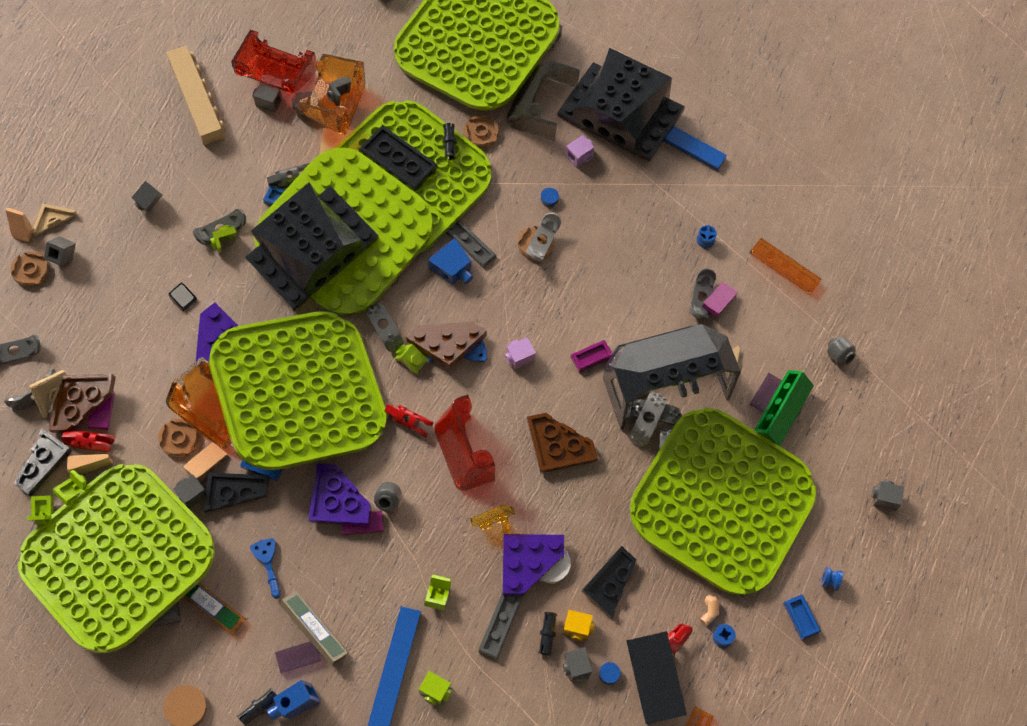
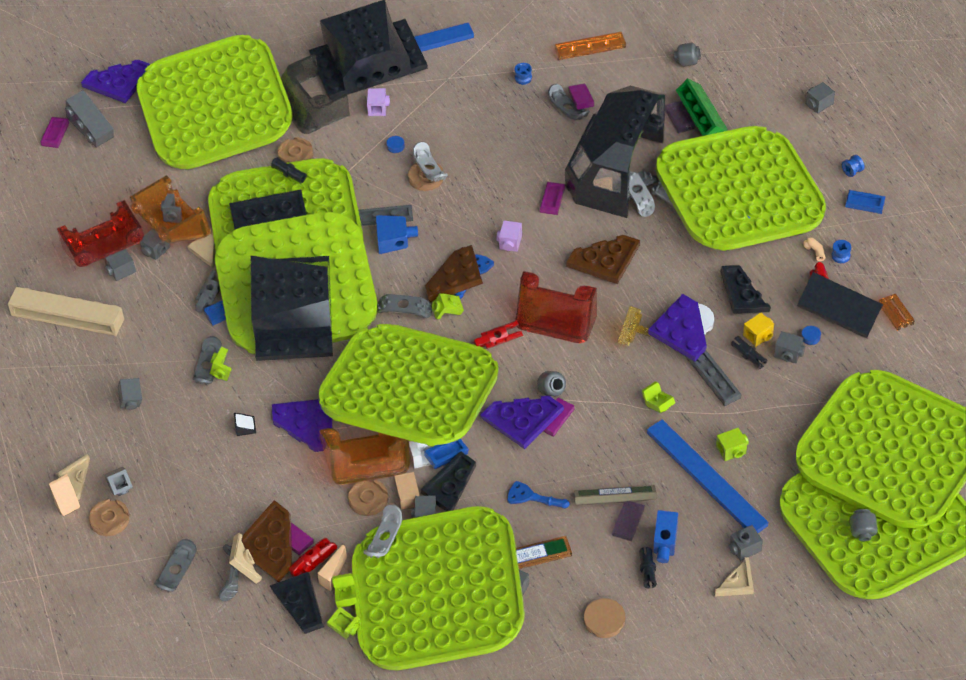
camera: 45 degrees left, 15 degrees down
none -> light grey piece [364,504,402,558]

